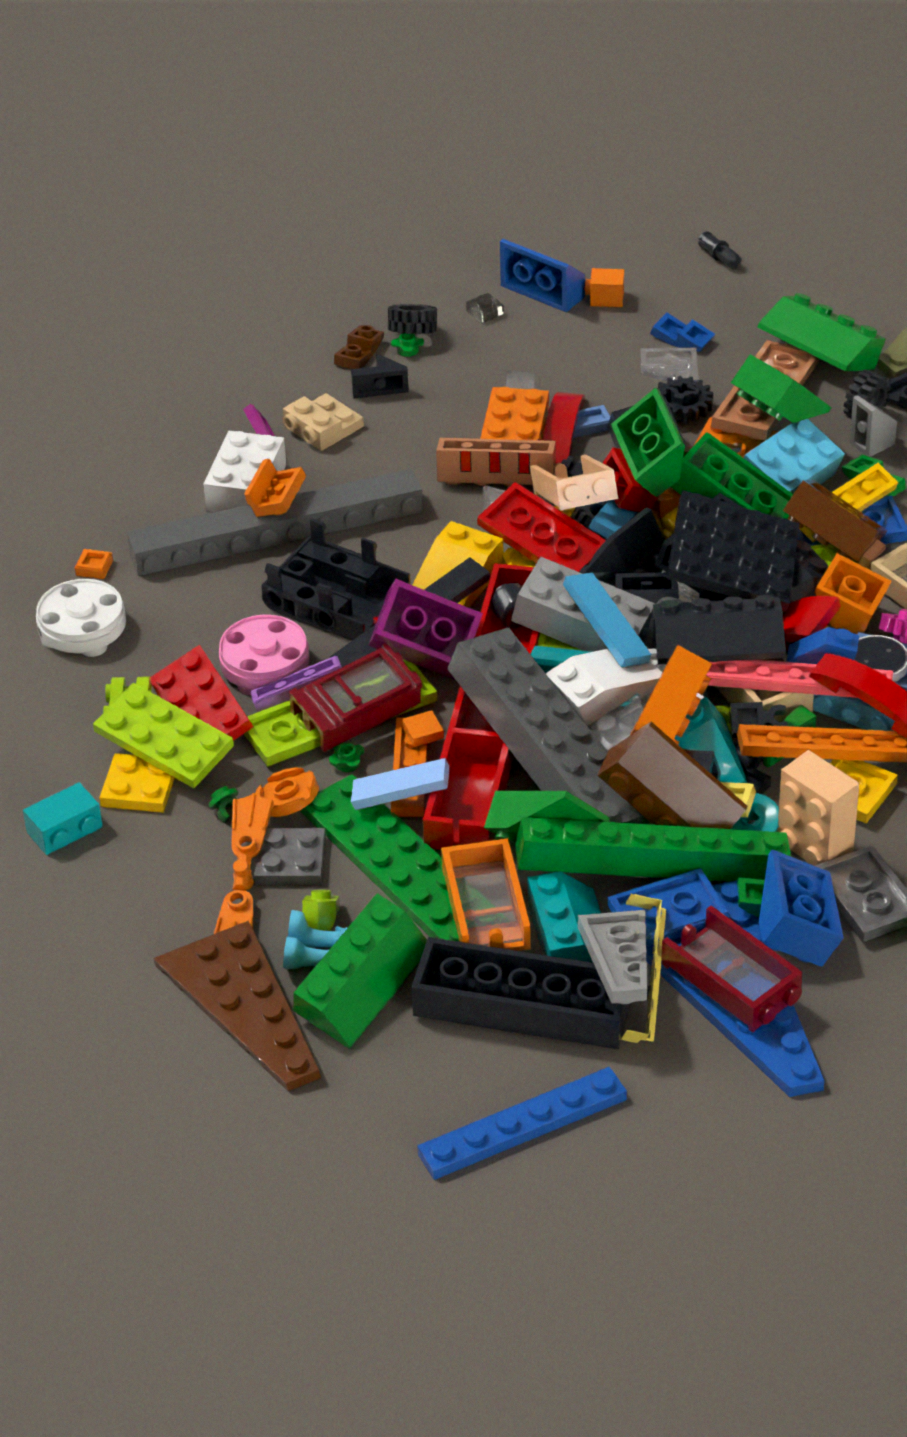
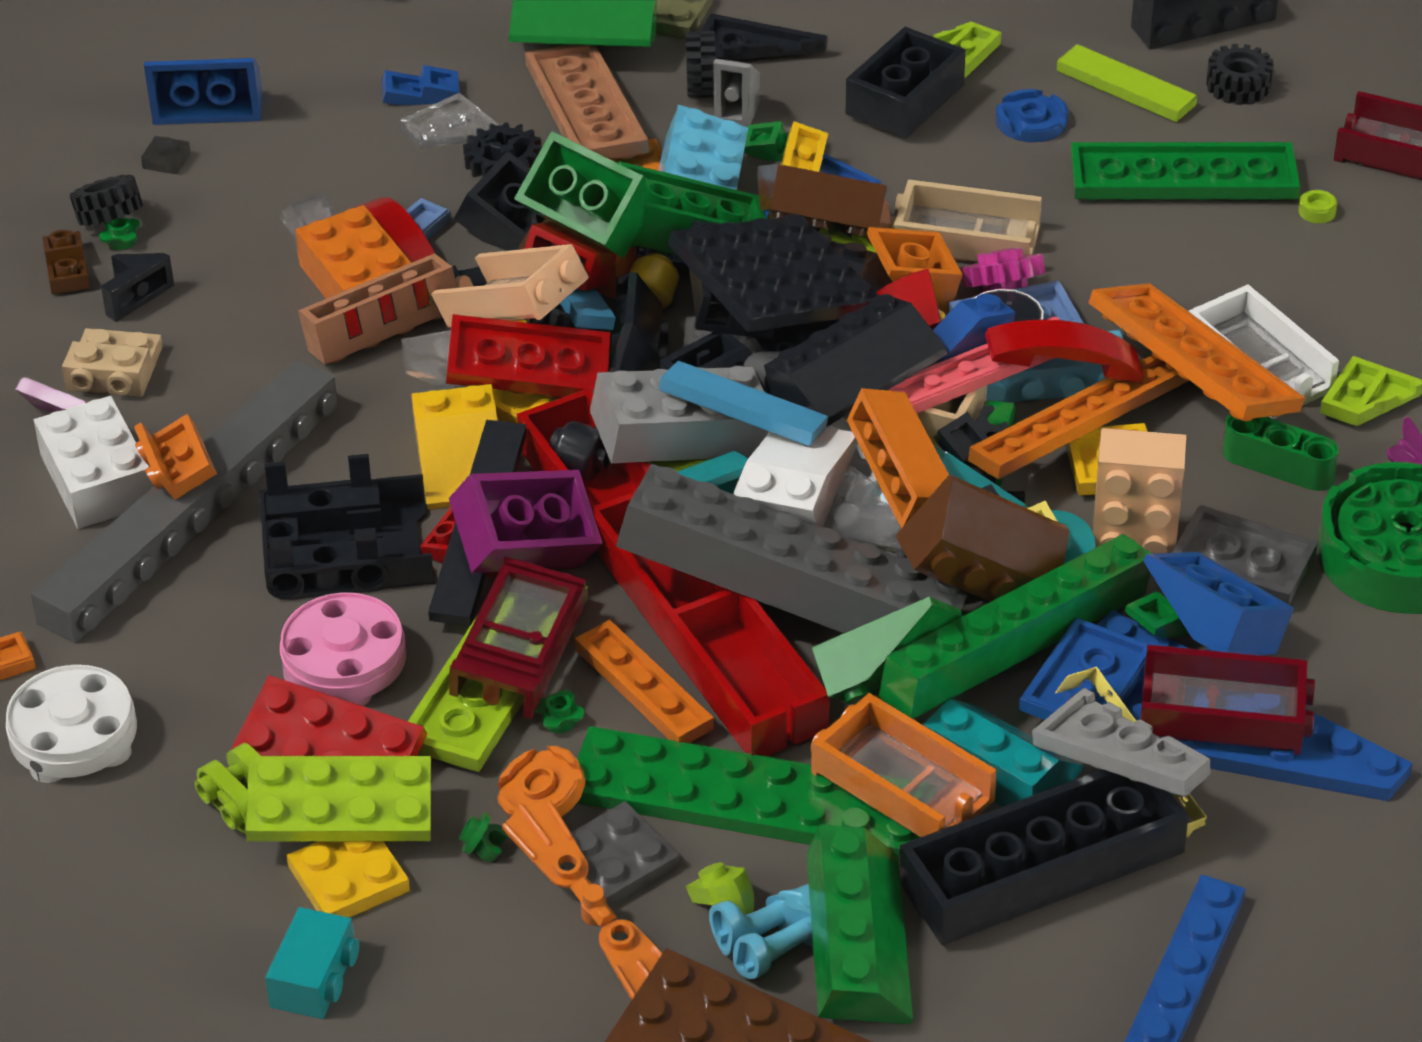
camera: 40 degrees left, 0 degrees up
medium lavender tile [251,656,342,712] -> none
light blue tile [351,758,449,810] -> none
orange tile [402,710,444,747] -> none
orange brick [585,268,624,307] -> none
green slope [730,354,832,423] -> none

